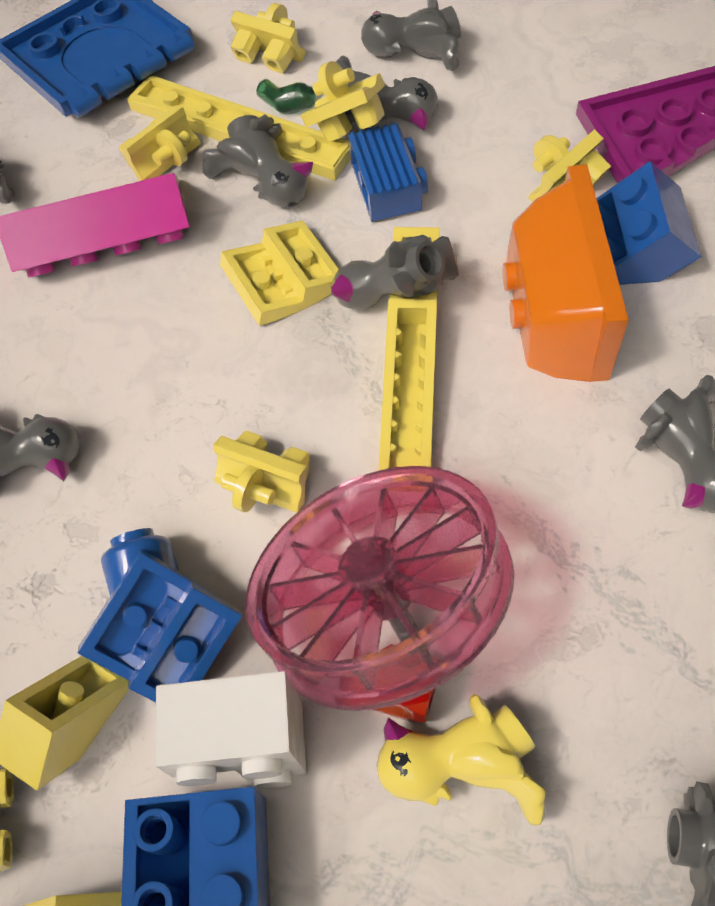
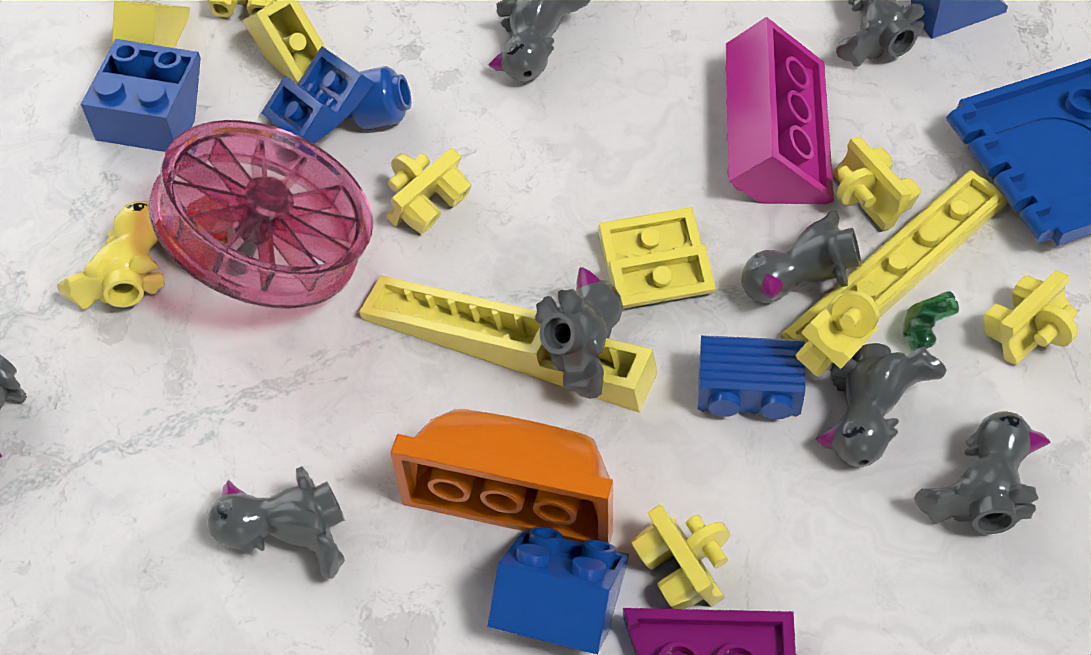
camera: 105 degrees right, 5 degrees down
white slope [155,671,307,789] -> none

